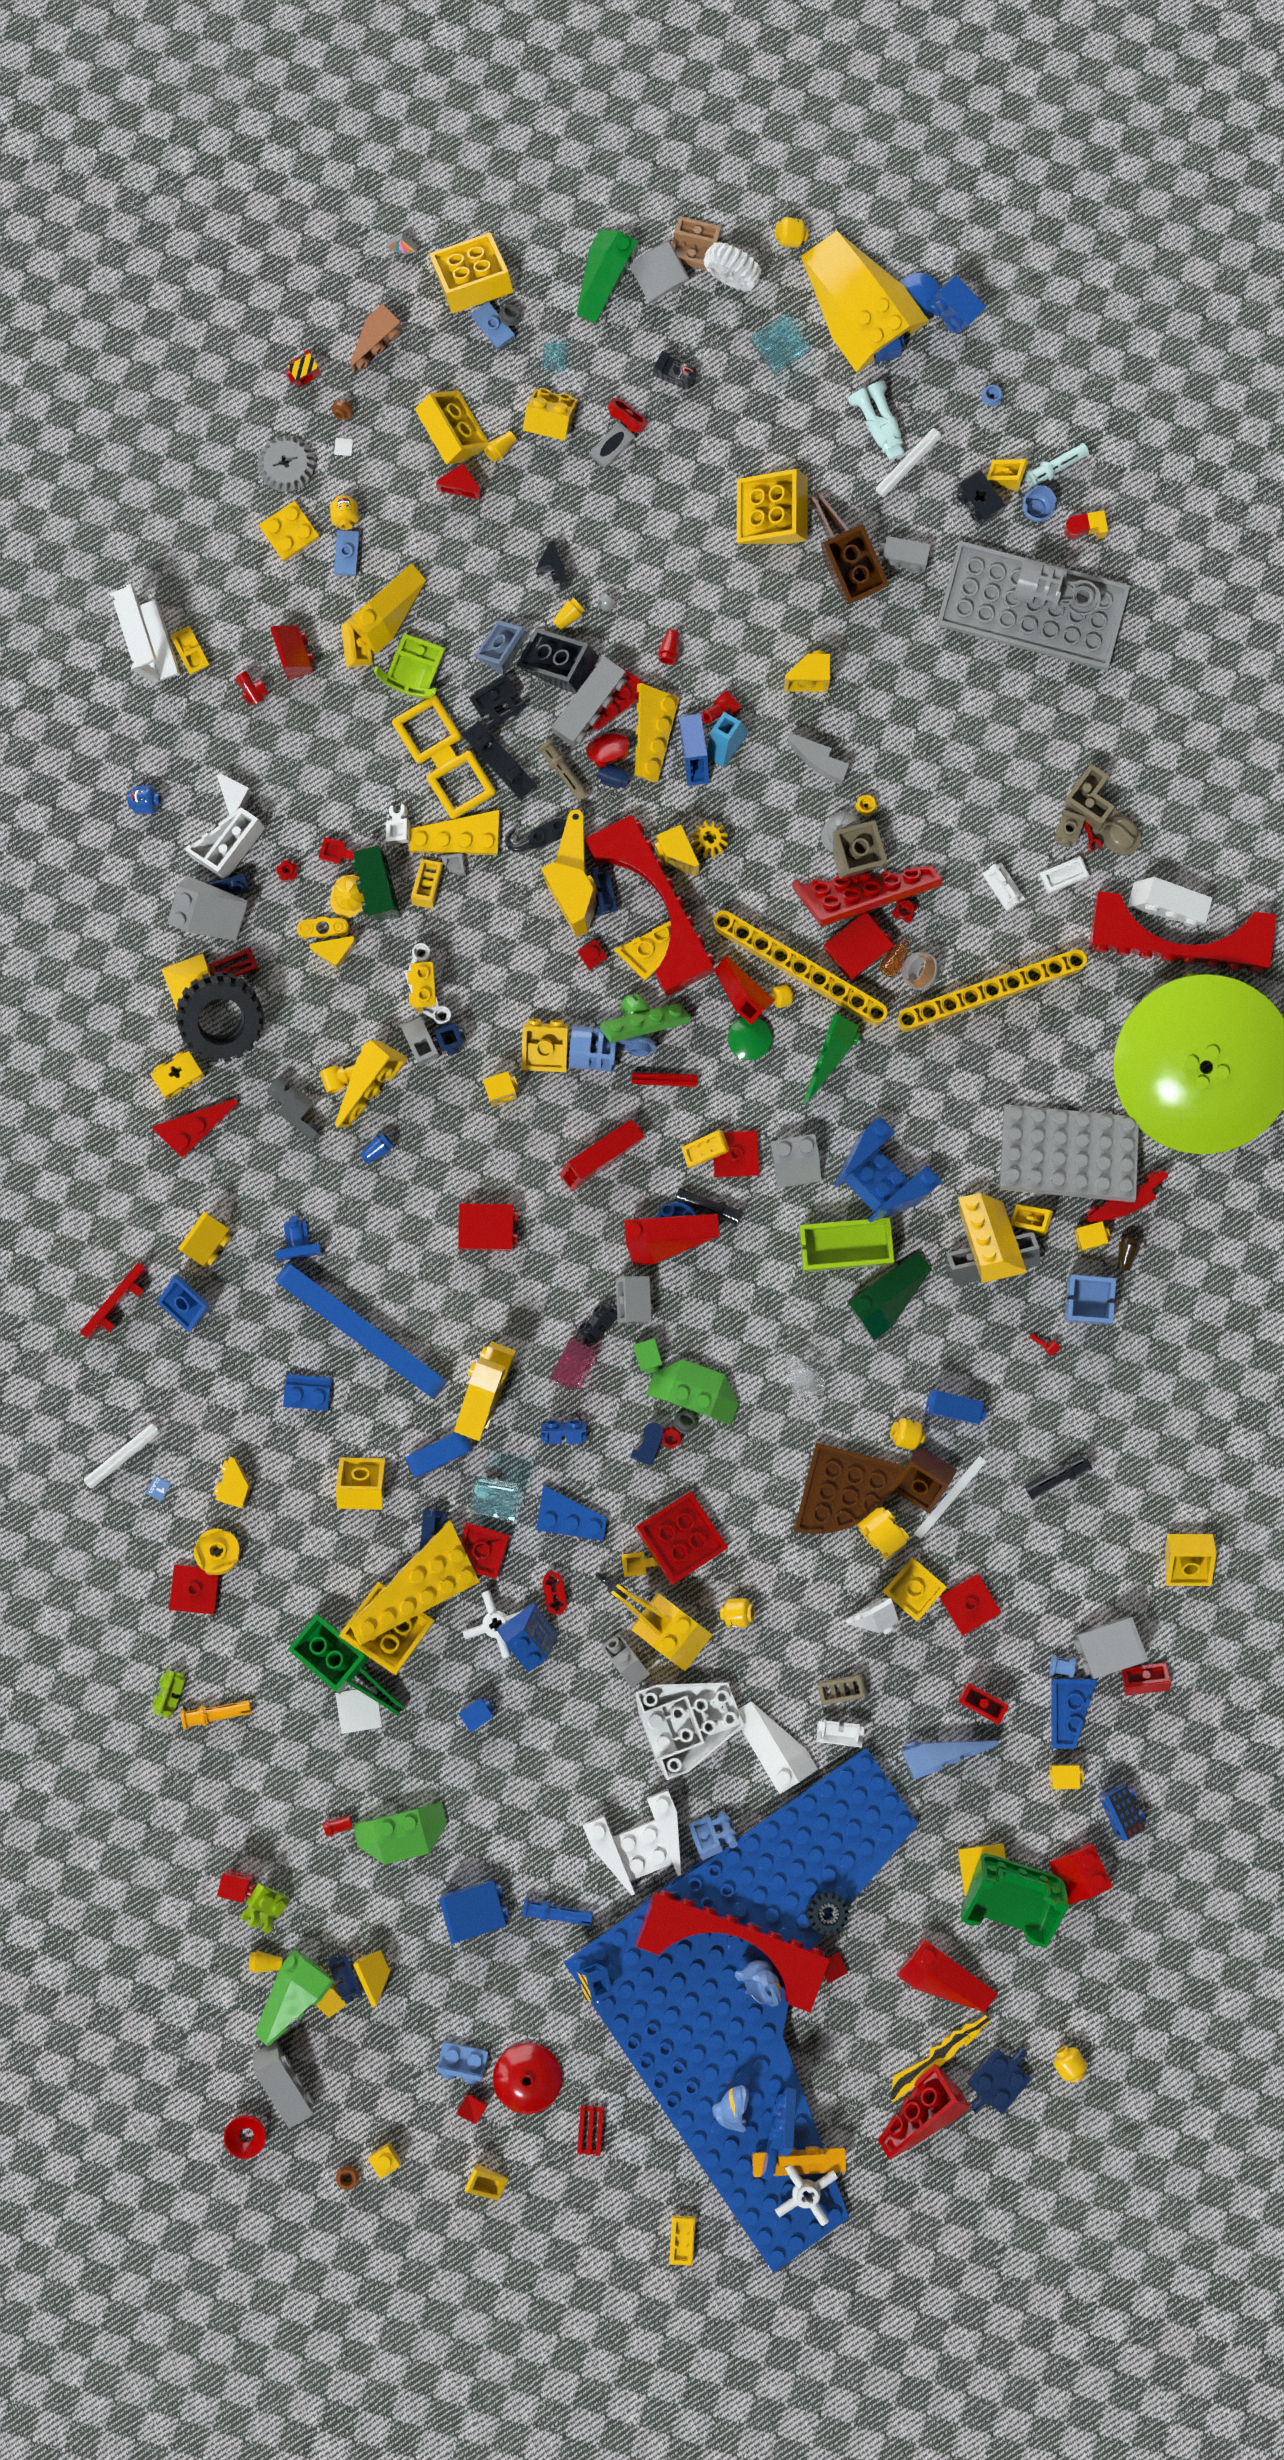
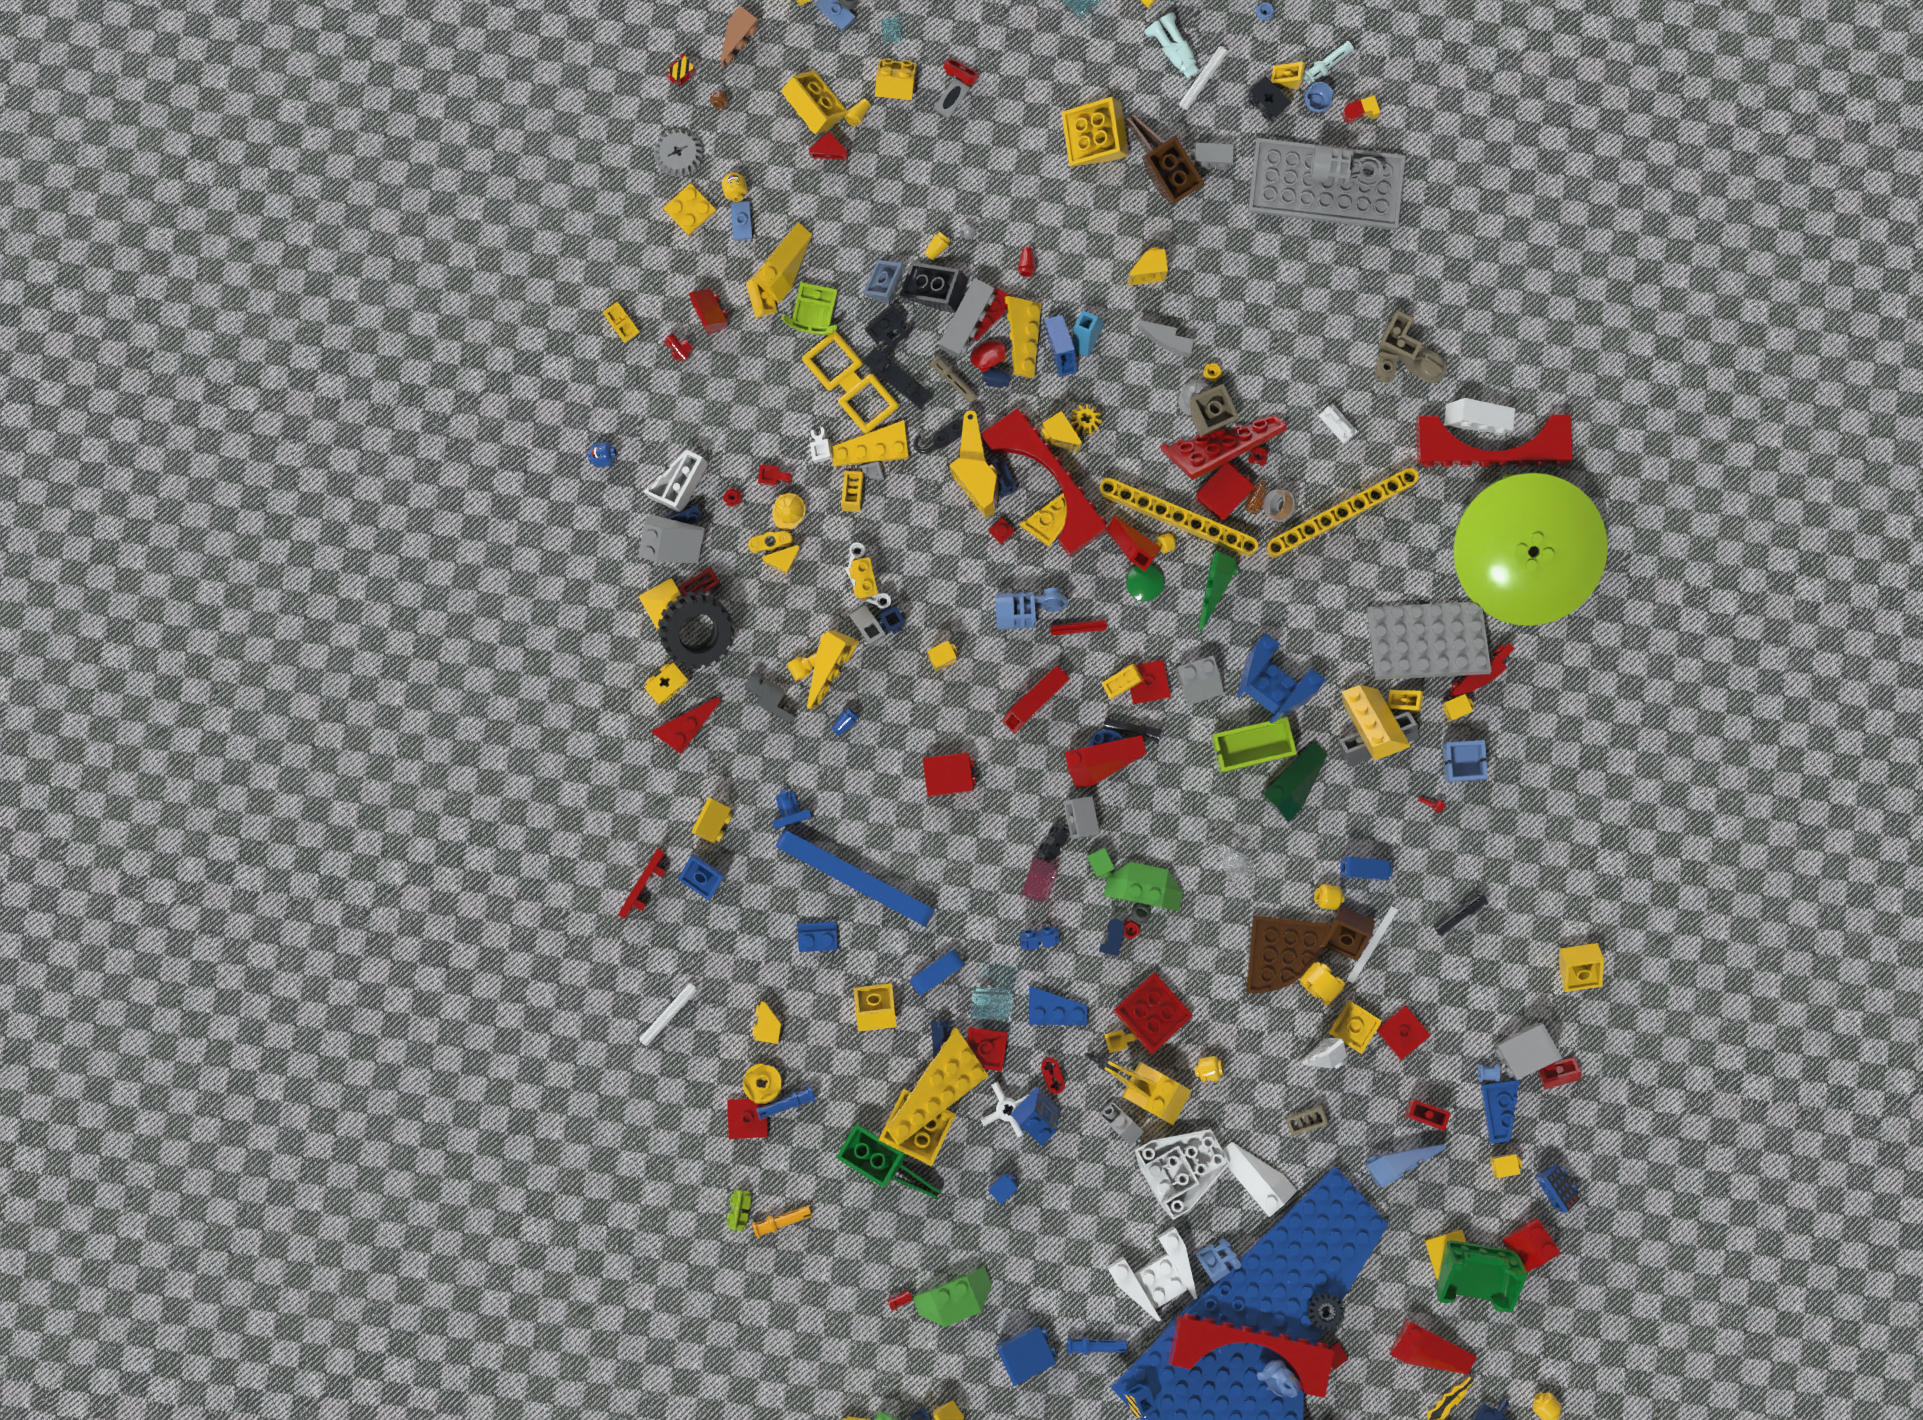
camera: 15 degrees left, 0 degrees up
white piece [110,584,181,683] -> none
medium blue sticker [145,1475,171,1501] -> none
white slope [217,774,252,816] -> none
red brick [217,1869,257,1903] -> none
lime plate [240,1883,291,1933] -> none
white sticker [334,438,353,456] -> none
white sticker [335,1686,382,1734] -> none
dark green slope [351,845,401,920] -> none
yellow wedge [454,1341,517,1441] -> none
yellow plate [521,1019,568,1072] -> none
black slope [536,541,569,591] -> none
bright green plate [600,994,690,1043] -> none
black leg [653,351,698,389] -> none
red pin [701,690,743,724] -> none
white hinge [816,1719,864,1748] -> none
white tile [1039,856,1090,895] -> none
red hand [1084,822,1102,852] -> none
dark brown cone [1117,1236,1141,1271] -> none
none -> blue pin [756,1086,816,1120]

